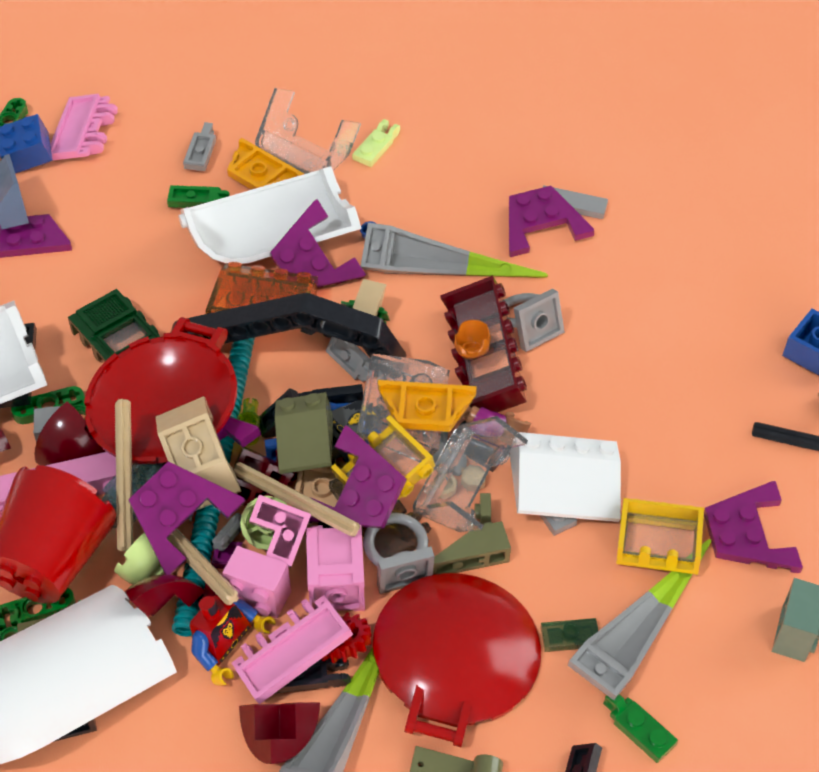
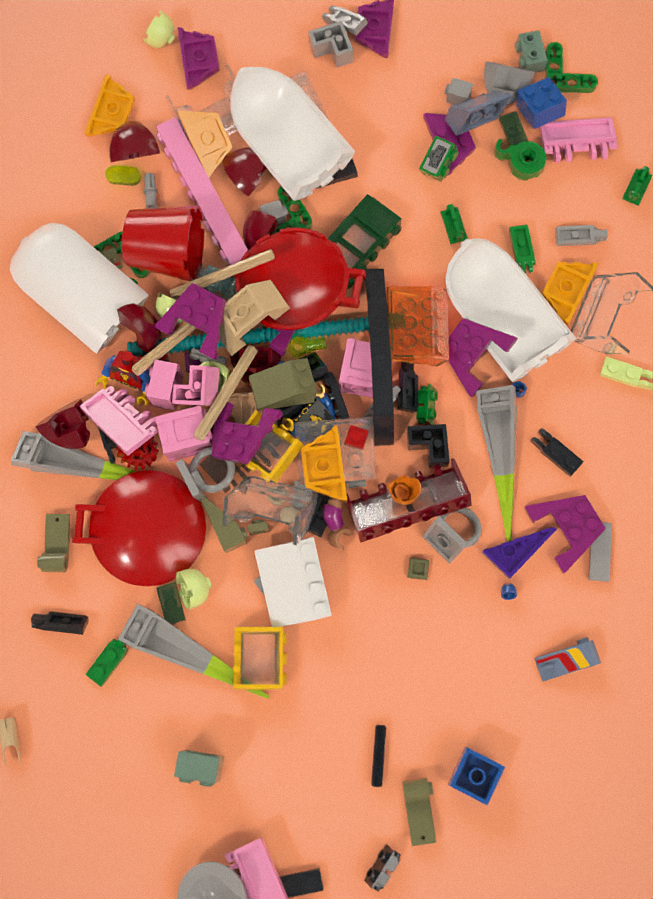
camera: 85 degrees right, 25 degrees up
tan slope [353,279,387,316] -> none
magenta wing [704,481,803,573] -> none
none -> yellowish green cylinder [176,569,211,610]
none -> bright pink container [339,336,373,398]
none -> red plate [344,425,369,451]
none -> black brick [406,424,450,468]
none -> olive tile [407,558,429,580]
none -> brick [419,136,458,182]
none -> green hinge [440,204,468,245]
none -> dark purple wing [482,527,557,579]
none -> green piece [494,139,547,181]
none -> clear green plate [499,111,528,146]
none -> blue hinge [501,583,517,600]
none -> black hinge [531,428,584,477]
none -> sand blue door [534,637,601,682]
none -> green hinge [622,166,653,206]

